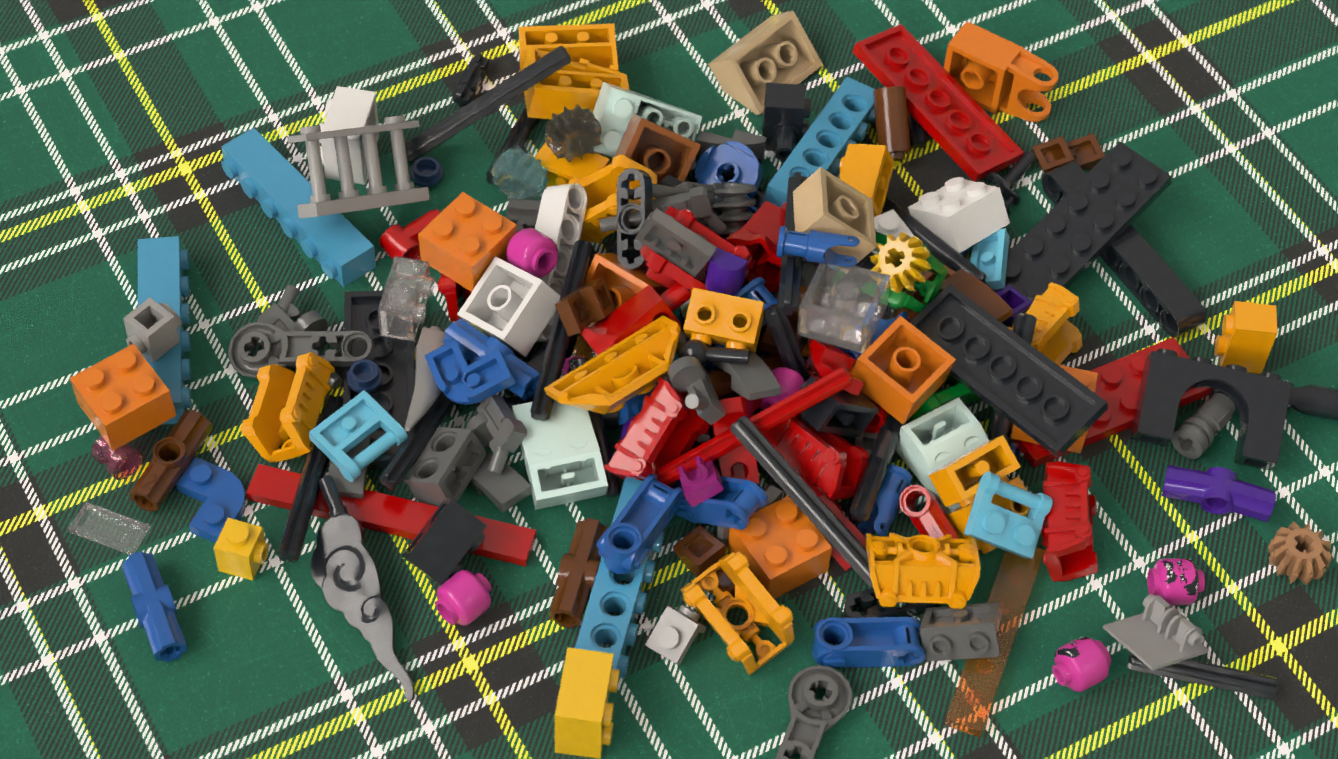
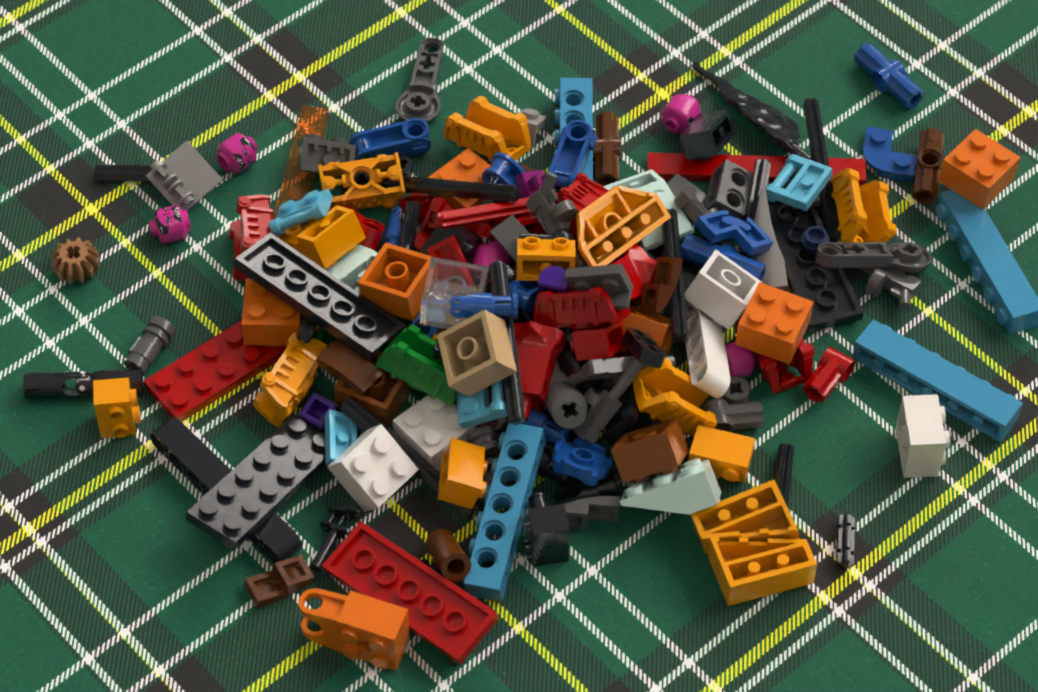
camera: 170 degrees right, 0 degrees up
clear tile [67,502,151,555] -> none
light grey brick [123,297,182,363] -> none
yellow brick [214,518,269,581] -> none
light grey fence [287,115,430,218] -> none
clear brick [378,256,435,341] -> none
black axle [405,46,572,163] -> none
dark blue plate [410,157,443,188] -> none
clear light blue gear [491,147,549,200] -> none
dark pink head [506,228,558,278] -> none
clear smoke gear [544,104,602,162] -> none
yellow brick [555,647,620,759] -> none
tan slope [708,11,823,115] -> none
yellow gear [870,232,932,294] -> none
black arch [1130,349,1292,470] -> none
dark purple piece [1162,465,1277,522] -> none

